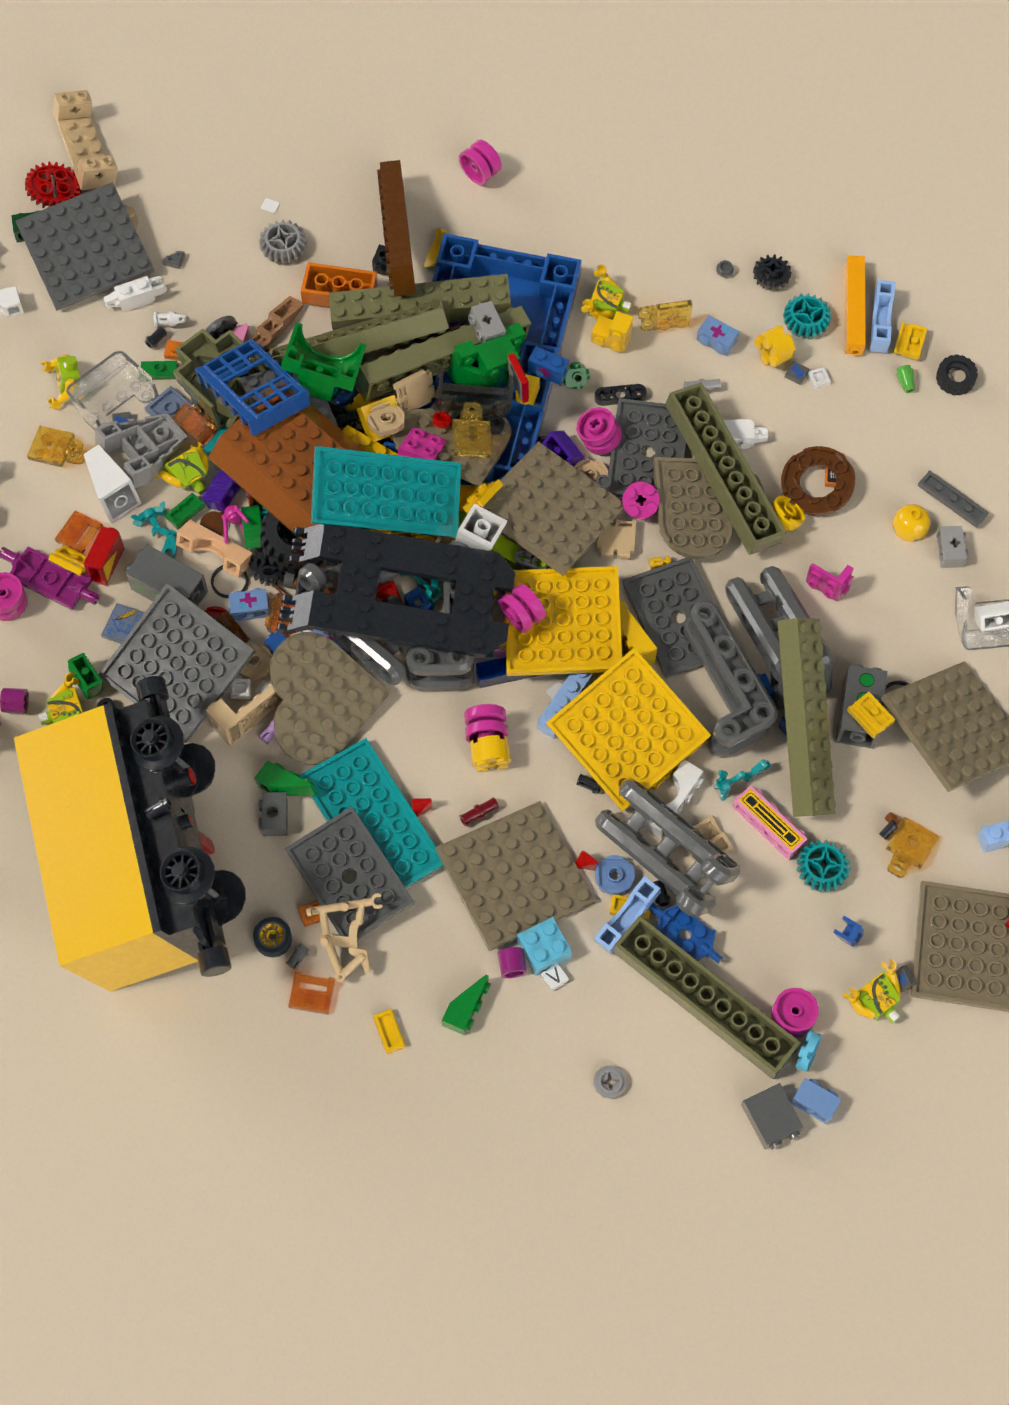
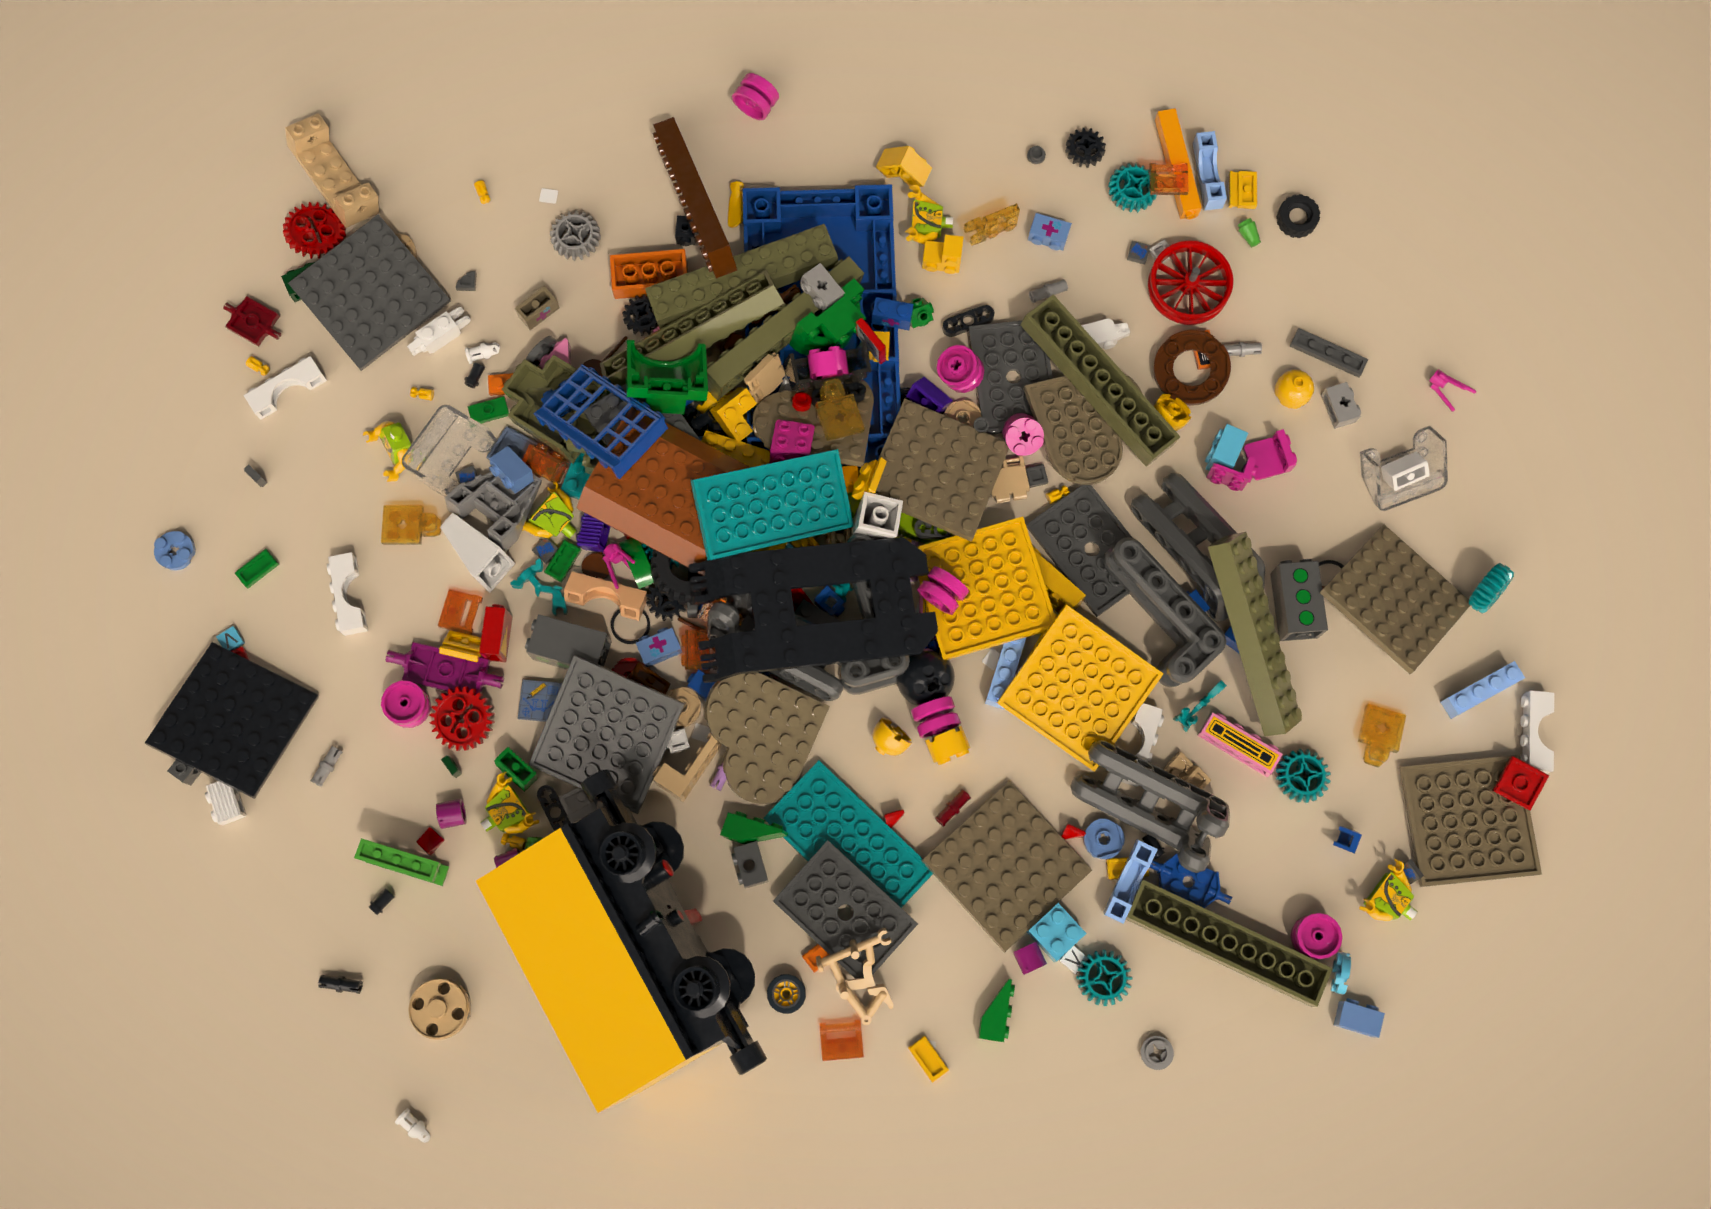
camera: 15 degrees left, 10 degrees up
medium nougat slope [246,296,304,351] -> none
dark grey pin [286,943,309,970] -> none
tan plate [367,403,405,438] -> none
black pin [576,774,601,794] -> none
dark grey brick [741,1083,804,1150] -> none
yellow brick [754,325,796,367] -> none
yellow plate [847,692,895,738] -> none
black arm [879,812,899,840] -> none
none -> yellow piece [410,387,434,401]
none -> red gear [429,686,495,751]
none -> dark green tile [441,755,462,778]
none -> yellow piece [474,180,490,204]
none -> medium blue brick [489,446,534,494]
none -> dark tan brick [515,286,560,330]
none -> dark grey tile [532,538,559,565]
none -> black gear [622,295,659,336]
none -> dark pink brick [807,346,849,380]
none -> yellow cylinder [872,717,912,756]
none -> yellow brick [876,146,932,187]
none -> black piece [897,649,955,706]
none -> dark grey tile [1026,464,1048,488]
none -> teal gear [1076,950,1133,1006]
none -> red wheel [1148,240,1234,325]
none -> clear orange plate [1149,163,1189,195]
none -> medium azure brick [1204,424,1248,471]
none -> light grey pin [1224,342,1262,357]
none -> dark pink bracket [1243,429,1297,481]

